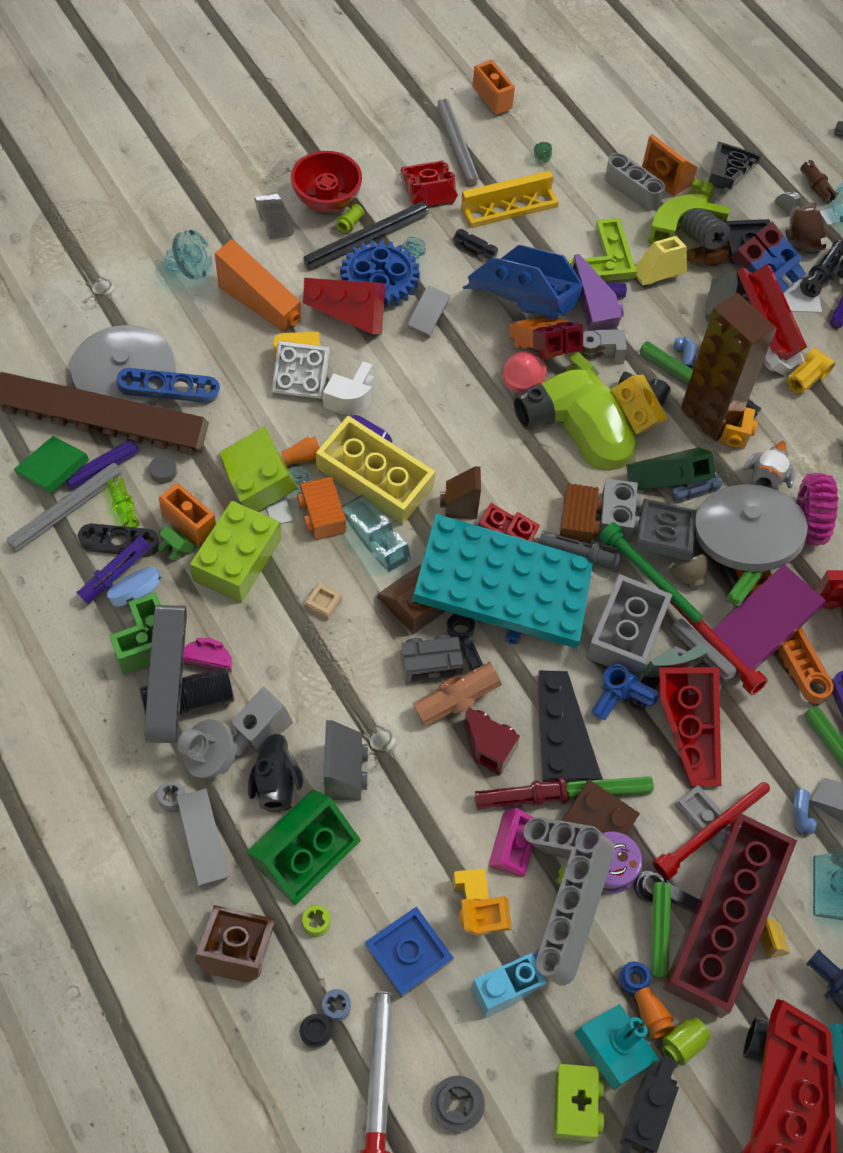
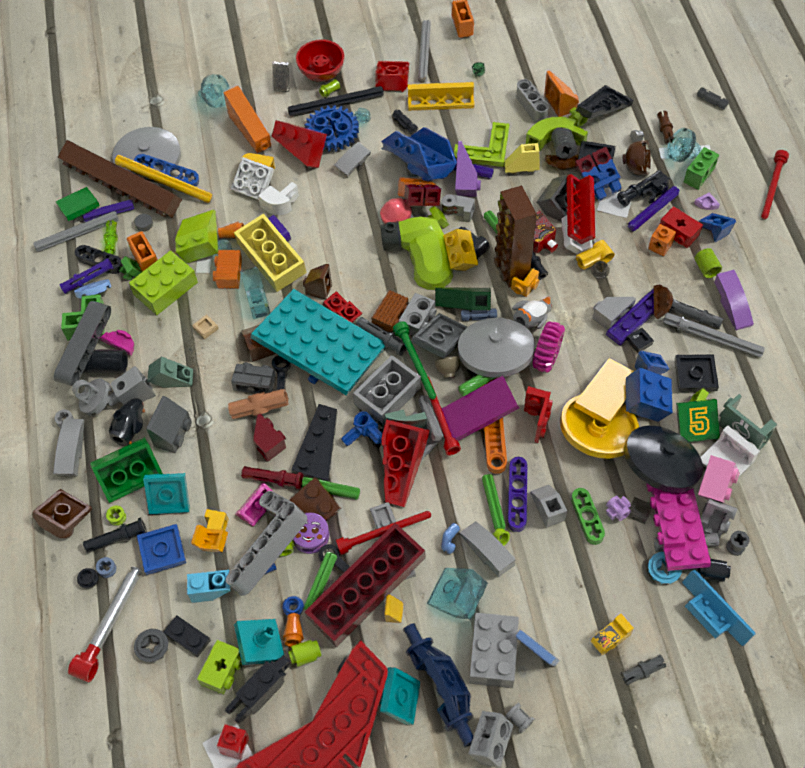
camera: 25 degrees right, 0 degrees up
none -> black pin [83,517,147,553]
none -> yellow axle [115,155,212,203]
none -> teal tile [143,473,190,514]
none -> sand green slope [147,356,193,388]
none -> black plate [164,615,211,658]
none -> clear smoke plate [591,261,610,279]

